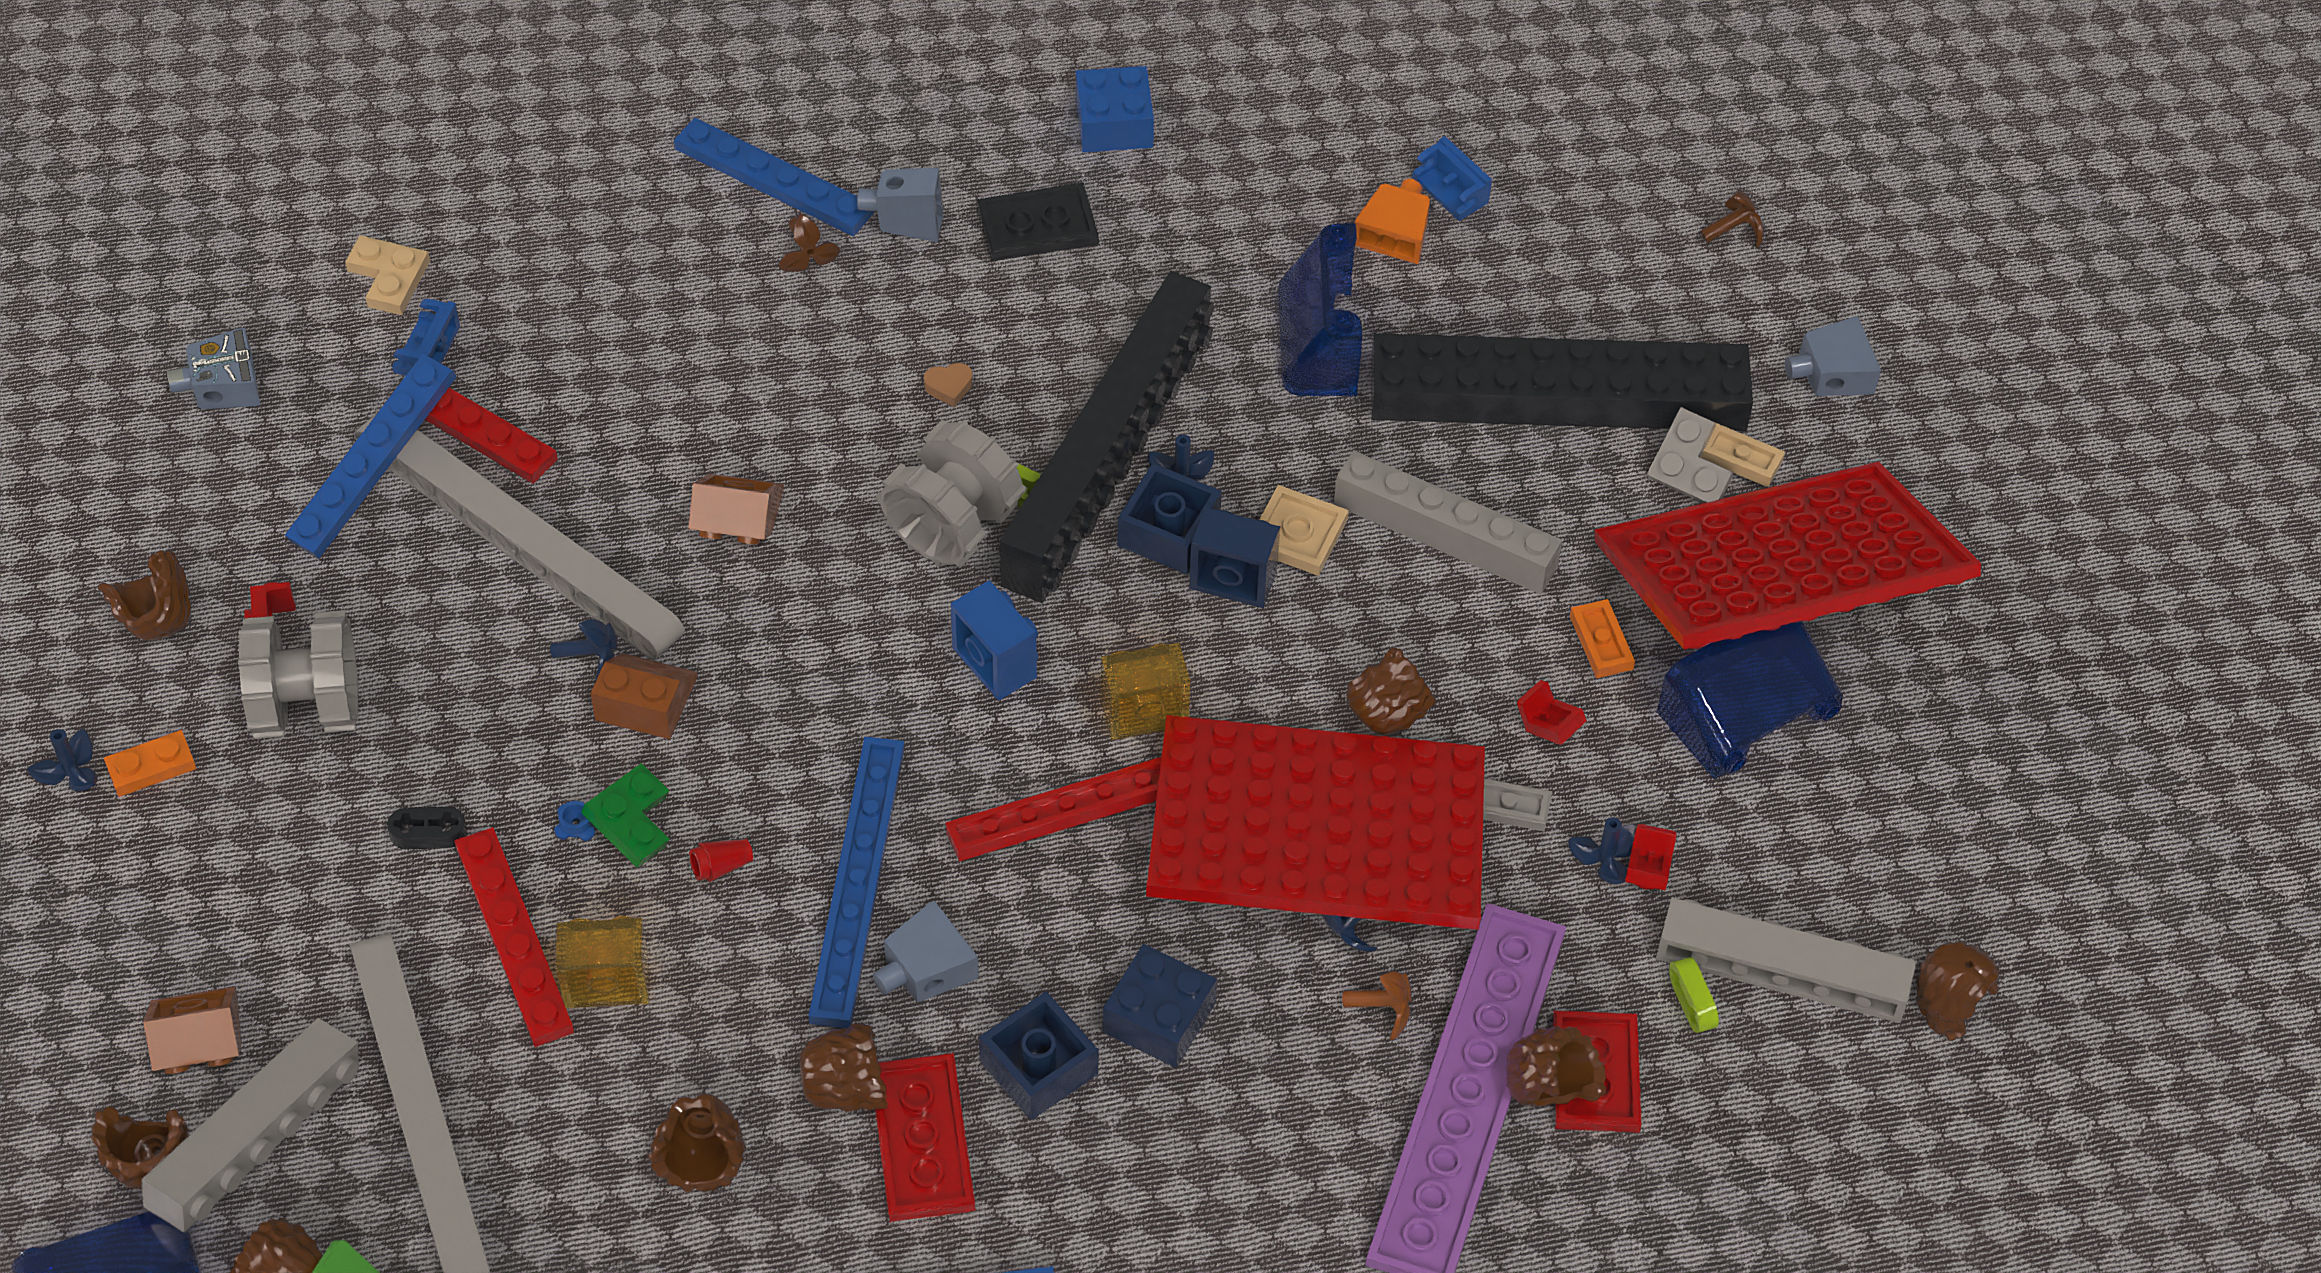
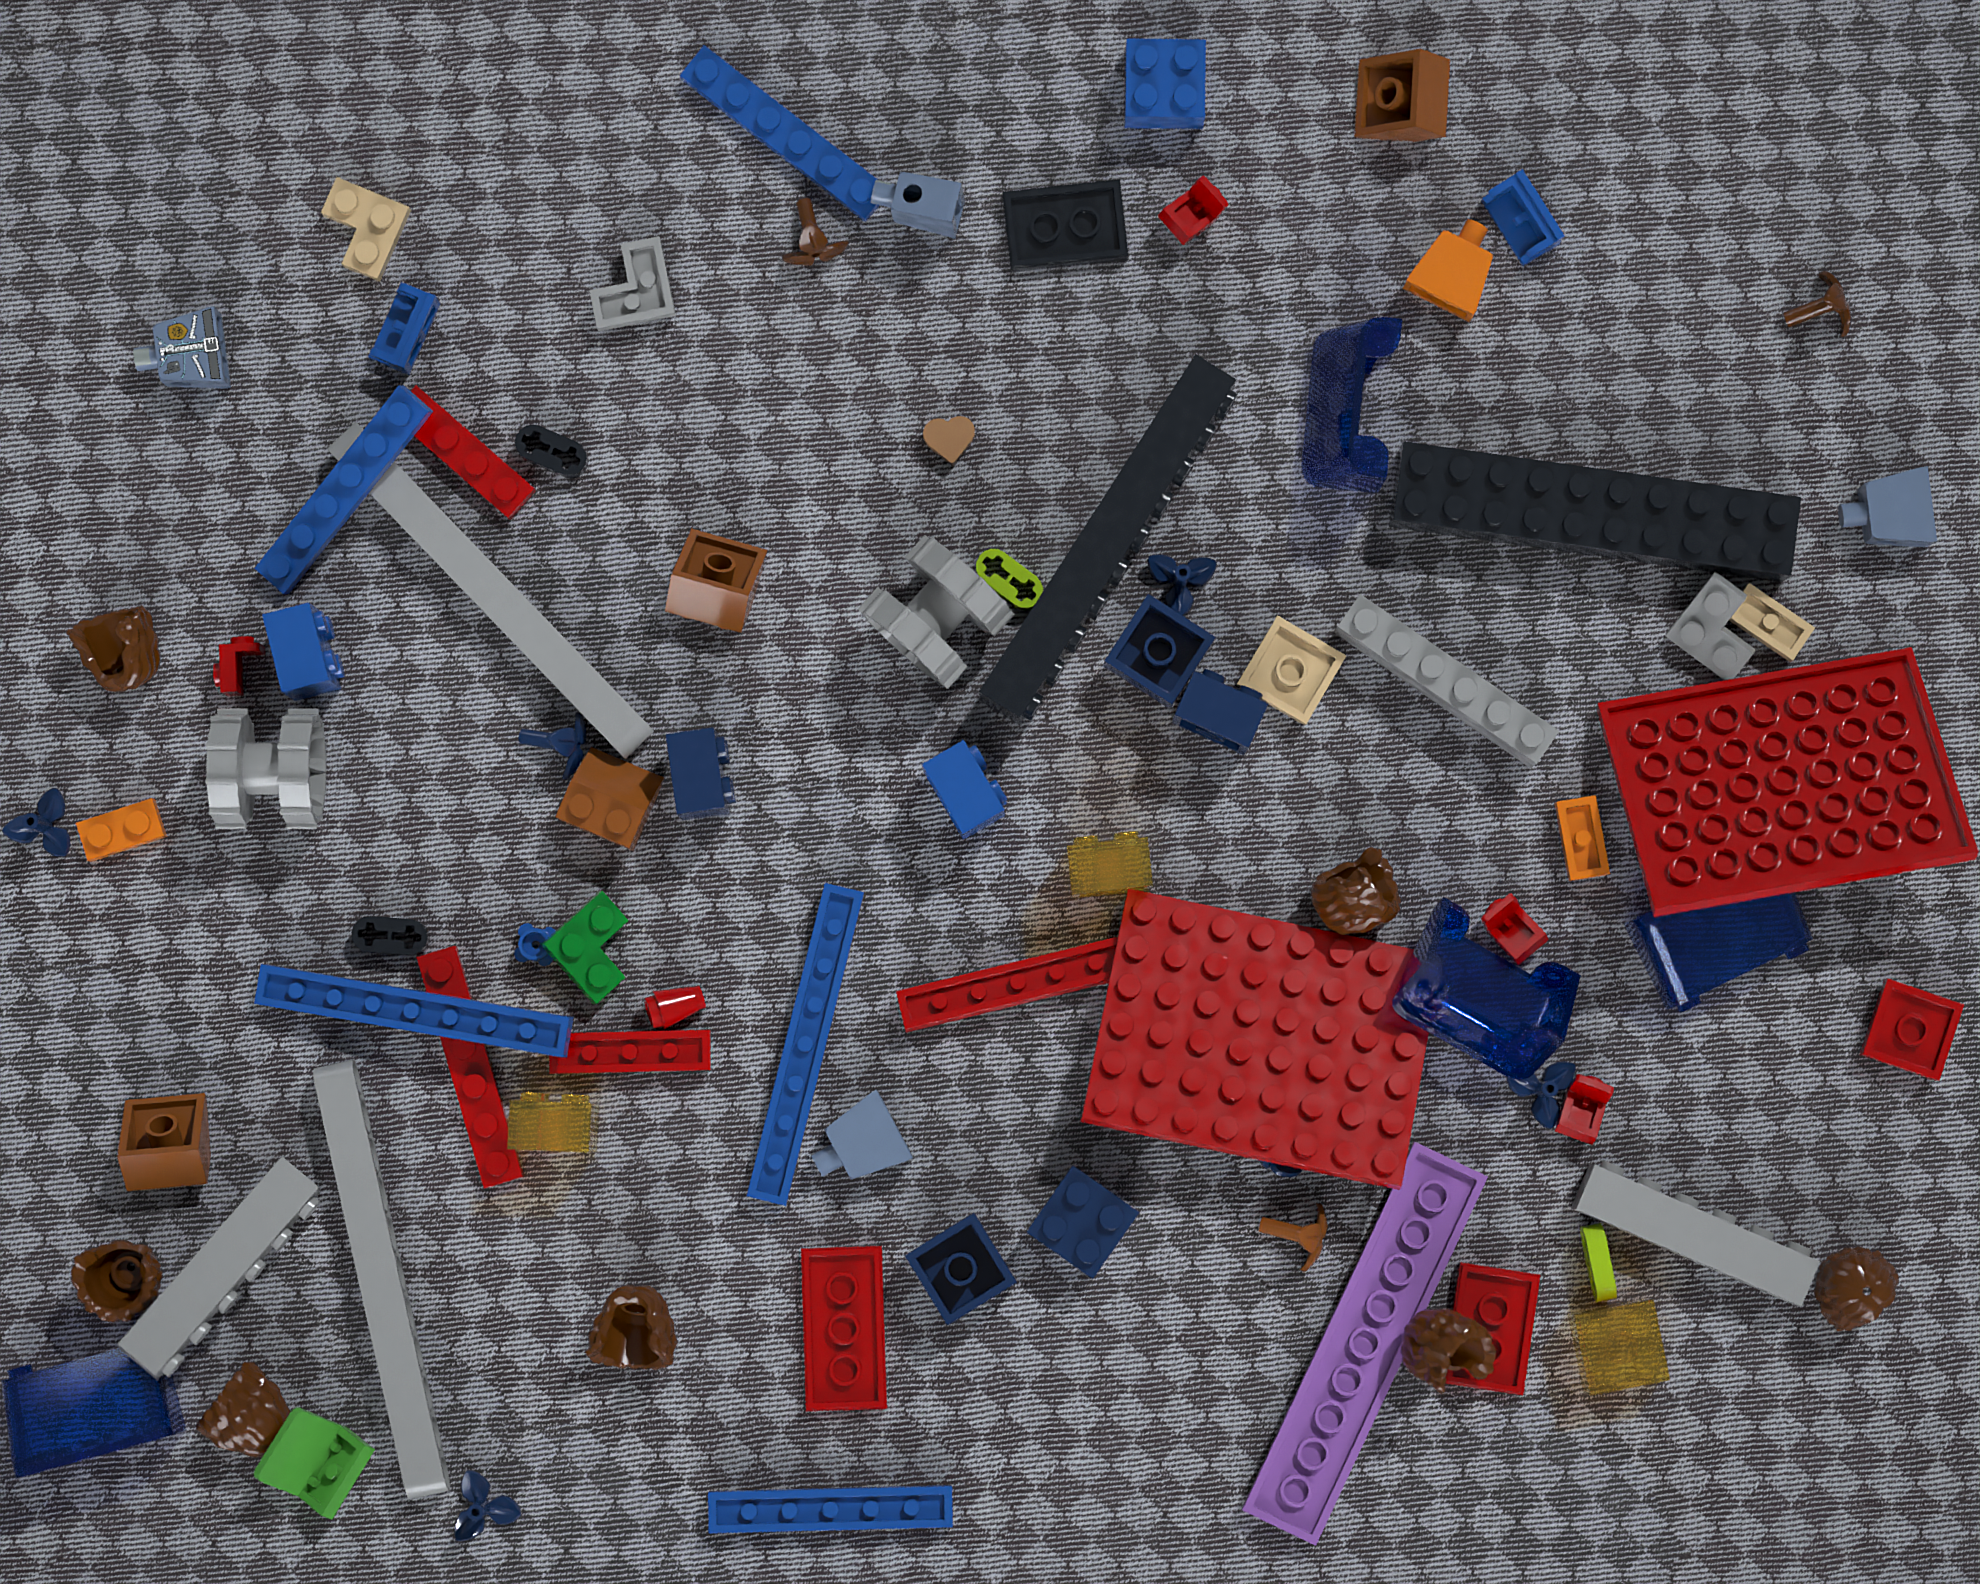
camera: 10 degrees right, 30 degrees up
reddish brown hair [799,1023,888,1112] -> none
none -> blue plate [254,964,574,1058]
none -> blue brick [262,602,345,701]
none -> black beam [515,424,589,479]
none -> red plate [549,1030,712,1074]
none -> light grey plate [589,236,676,332]
none -> dark blue brick [665,727,736,821]
none -> red bracket [1158,176,1228,246]
none -> dark orange slope [1354,49,1450,142]
none -> clear blue windscreen [1392,897,1581,1080]
none -> clear yellow brick [1567,1298,1670,1396]
none -> red plate [1859,978,1964,1081]

